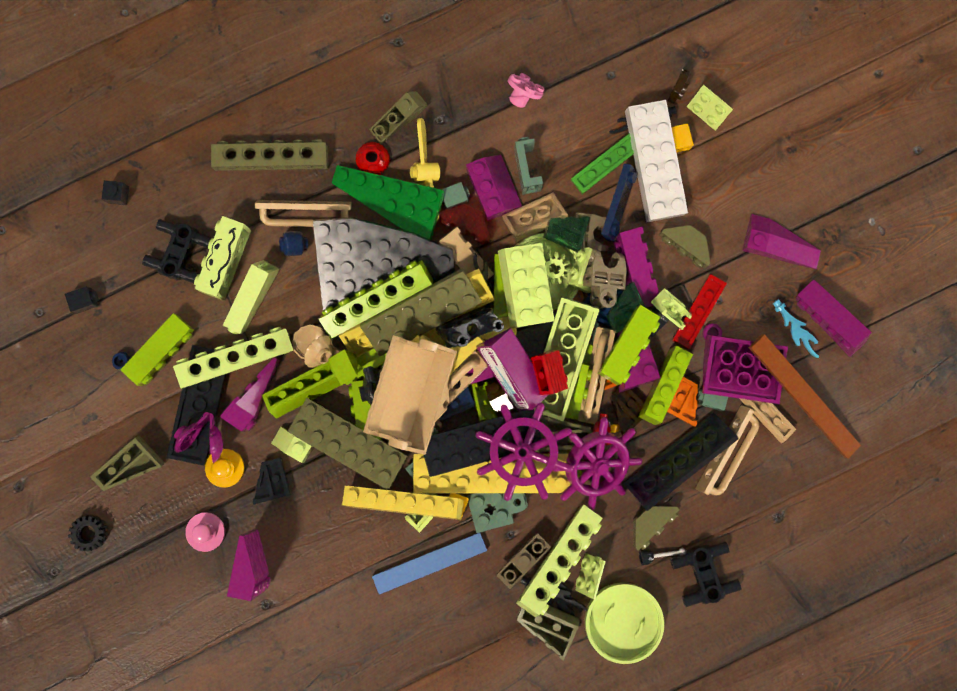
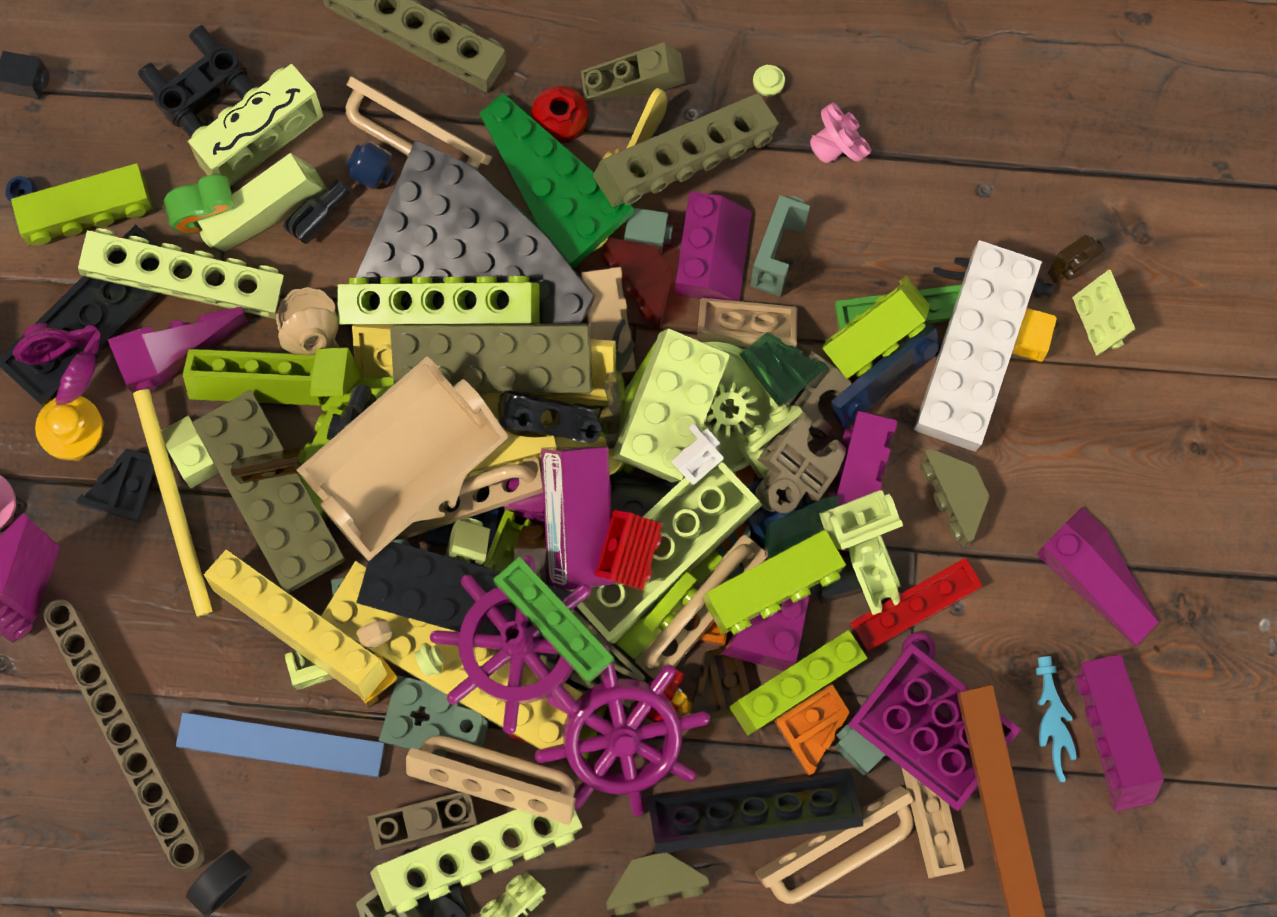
camera: 30 degrees right, 10 degrees down
none -> dark tan beam [44,599,205,872]
none -> light yellow piece [133,389,213,617]
none -> bright green animal [164,174,234,234]
none -> black tyre [186,850,253,916]
none -> dark brown slope [231,447,304,484]
none -> black arm [283,179,351,244]
none -> tan tile [357,619,393,648]
none -> tan piece [406,735,575,825]
none -> yellowish green plate [415,642,445,677]
none -> yellowish green slope [445,518,490,566]
none -> bright green plate [493,556,614,684]
none -> olive brick [593,93,779,208]
none -> clear smoke slope [599,370,625,449]
none -> white bracket [672,423,724,485]
none -> yellowish green plate [753,65,785,96]
none -> yellowish green hinge [819,490,903,550]
none -> lime wedge [822,275,930,379]

